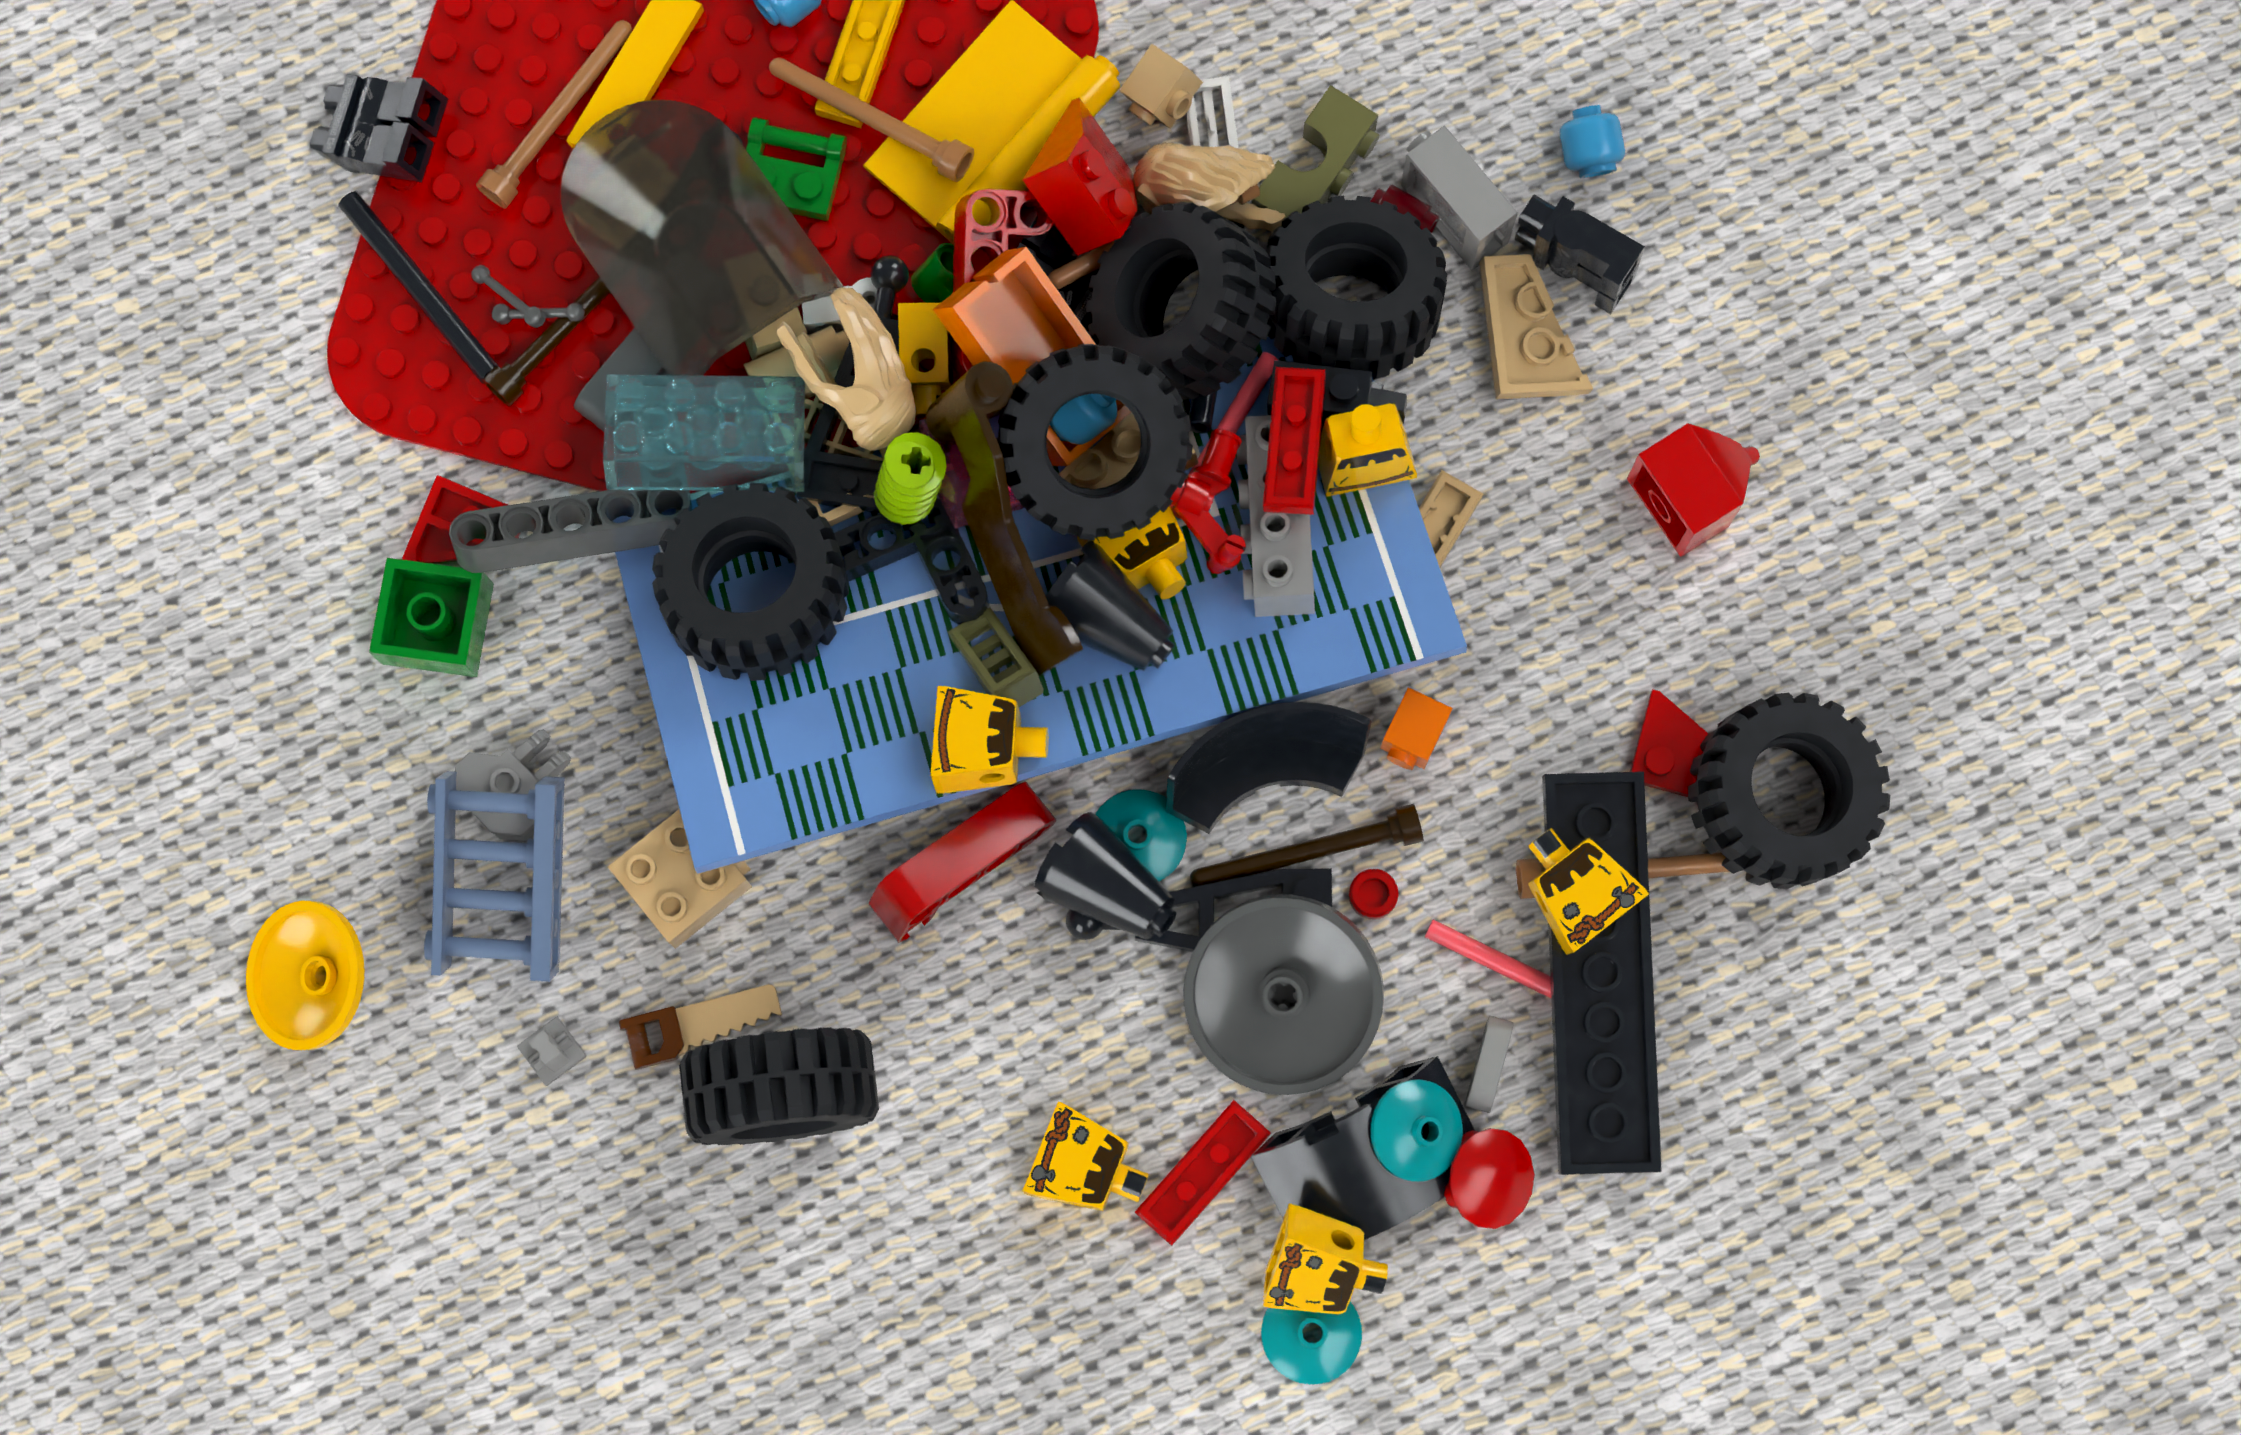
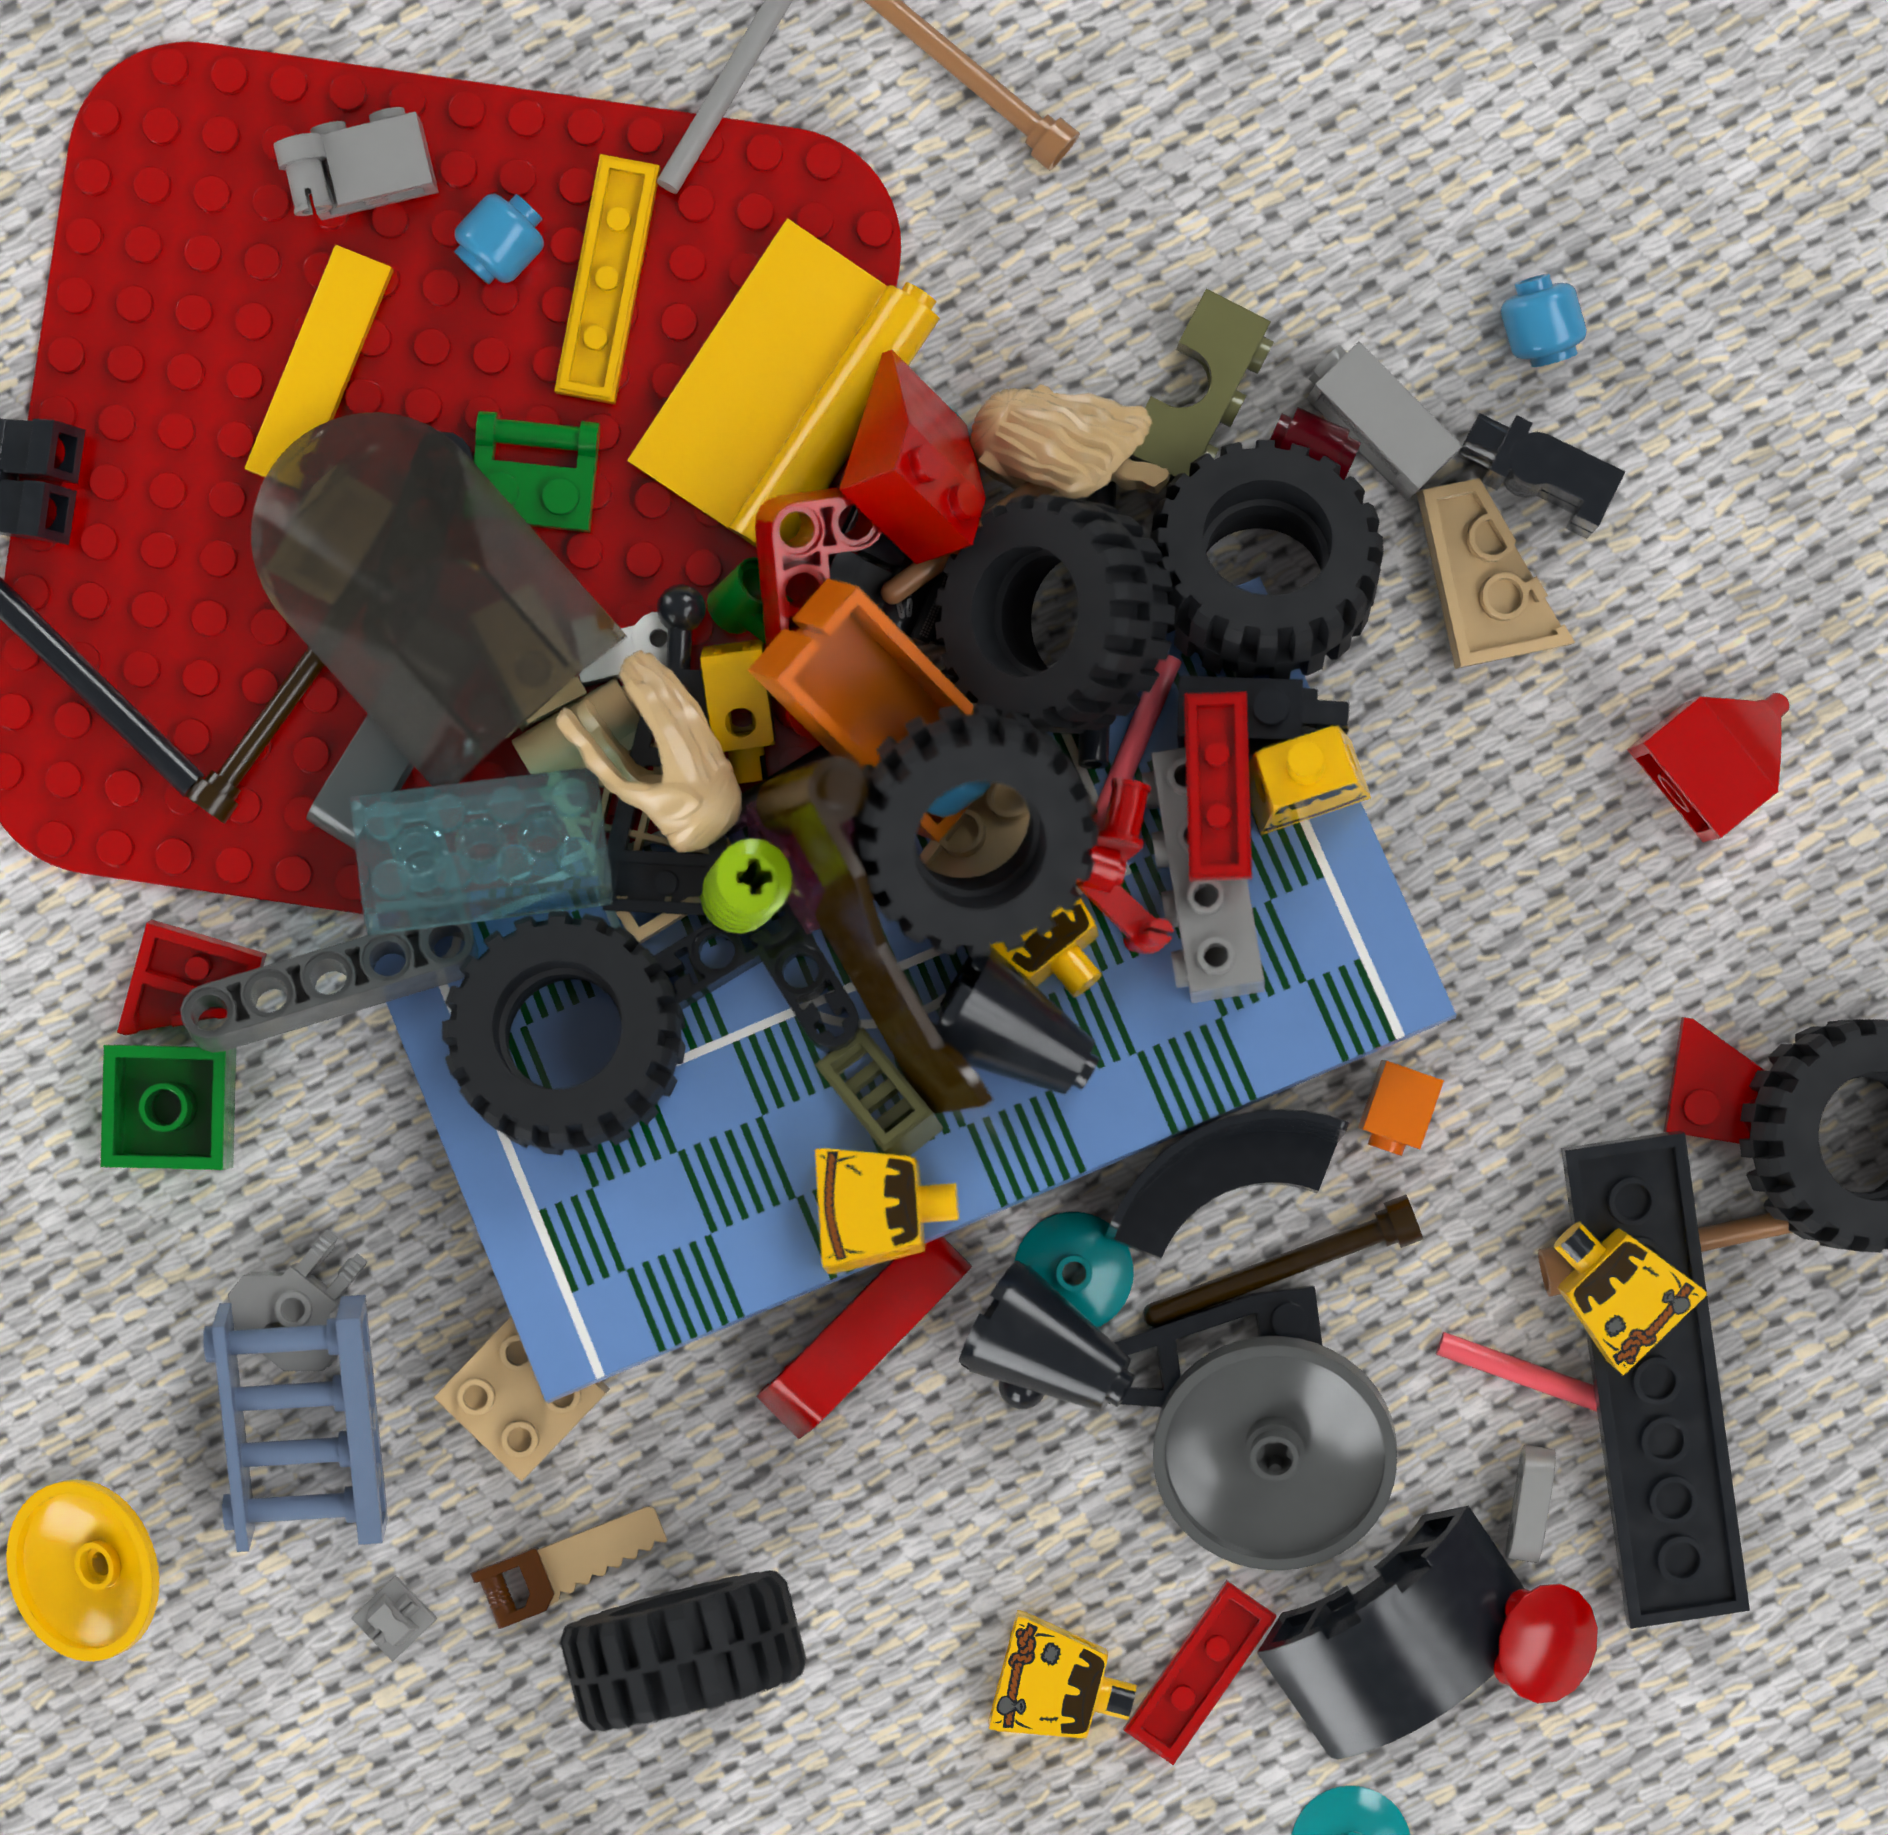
camera: 10 degrees left, 10 degrees up
dark grey hinge [471,265,546,328] -> none
medium nougat piece [476,20,632,208] -> none
dark grey hinge [492,303,585,325] -> none
medium nougat piece [769,58,974,183] -> none
tan brick [1119,44,1203,129] -> none
white tile [1186,76,1239,148] -> none
yellow torso [1263,1203,1388,1314] -> none
red tile [1349,869,1399,920] -> none
teal dish [1371,1080,1463,1182] -> none
tan plate [1419,470,1483,568] -> none

